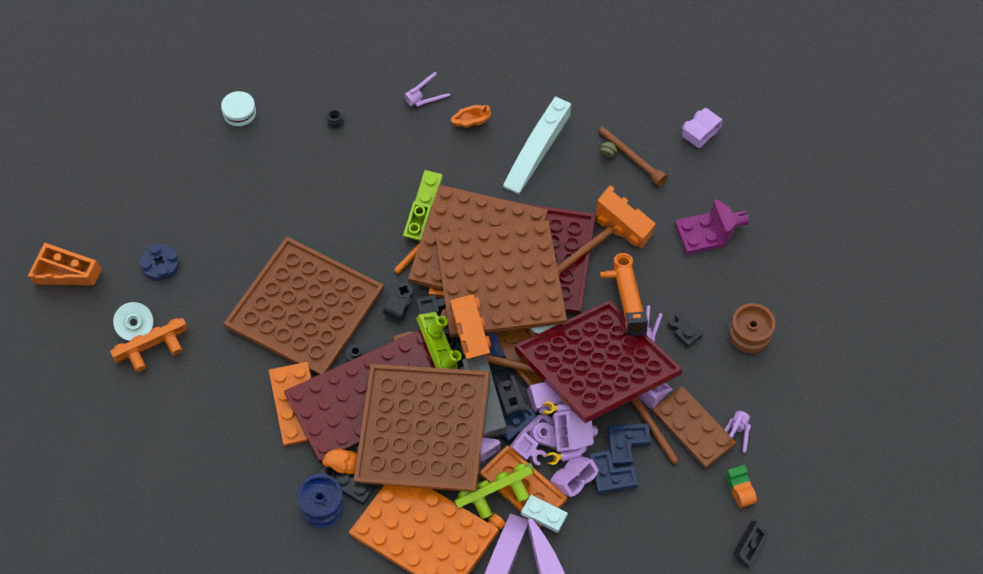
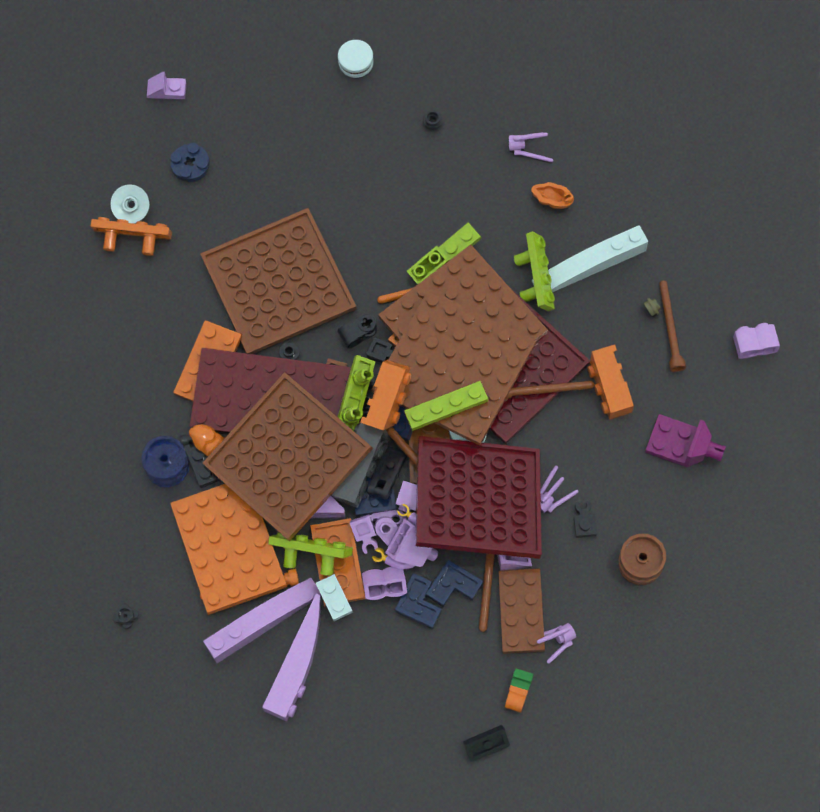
camera: 40 degrees right, 10 degrees up
orange wedge [28,242,102,286] -> none
orange piece [600,253,648,336] -> none
none -> lavender slope [147,72,186,99]
none -> lime plate [404,381,488,431]
none -> lime plate [514,231,555,311]

